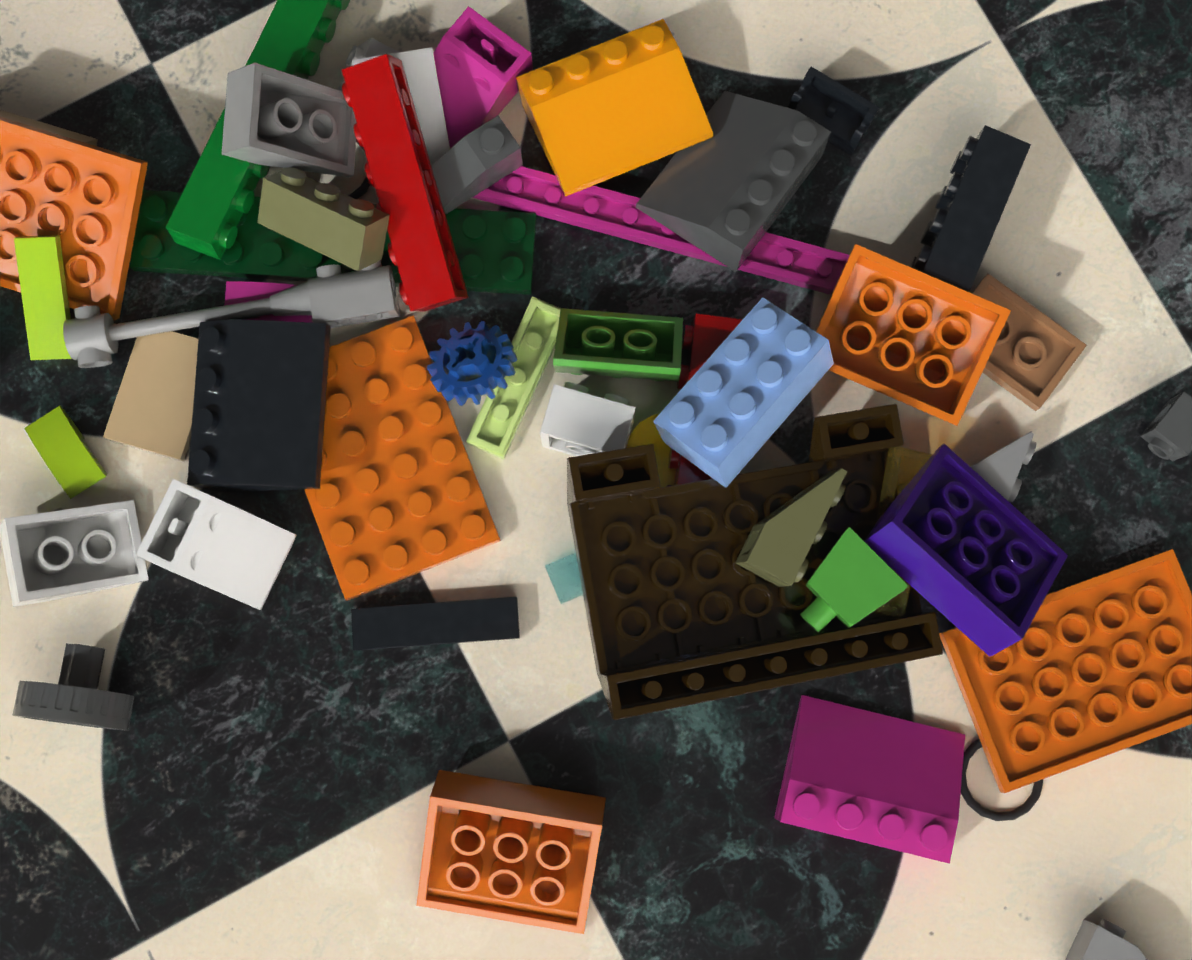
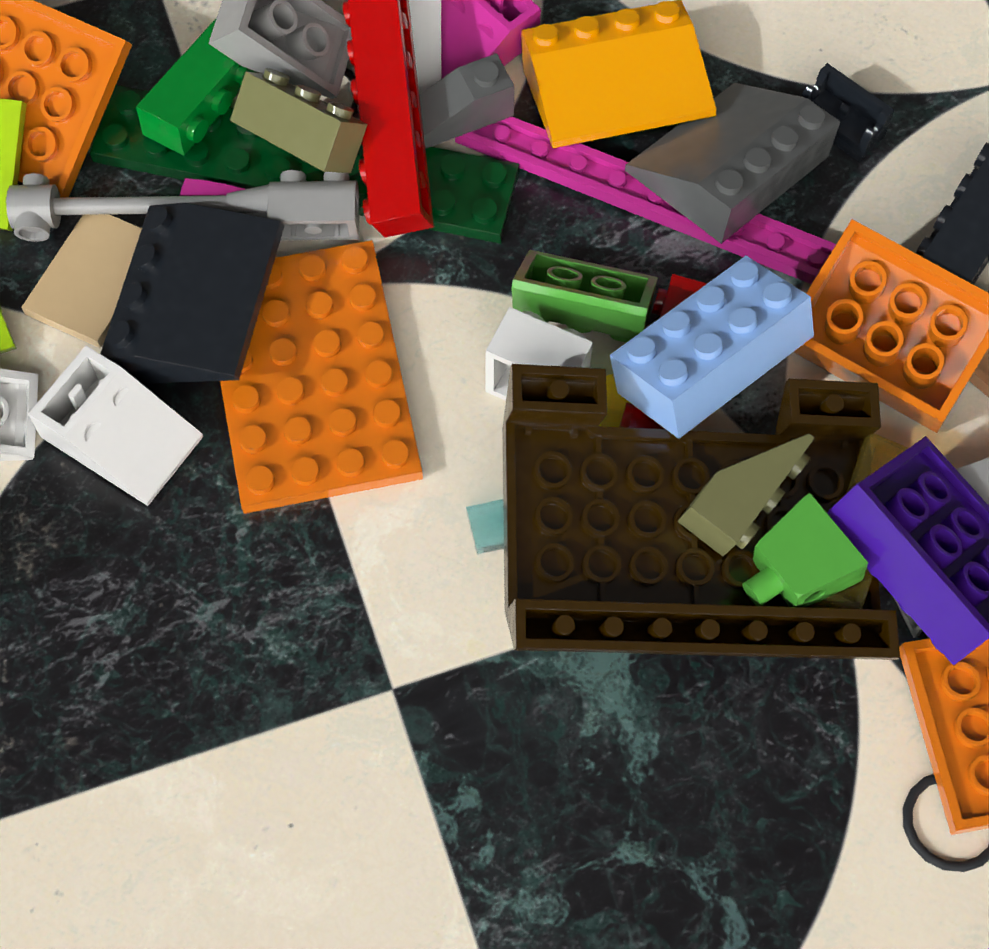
camera: 10 degrees right, 15 degrees down
black tile [351,597,520,651] -> none
orange slope [416,770,606,934] -> none
blue gear [427,321,517,406] -> none
yellowish green tile [466,296,561,460] -> none
dark pink slope [774,695,965,864] -> none

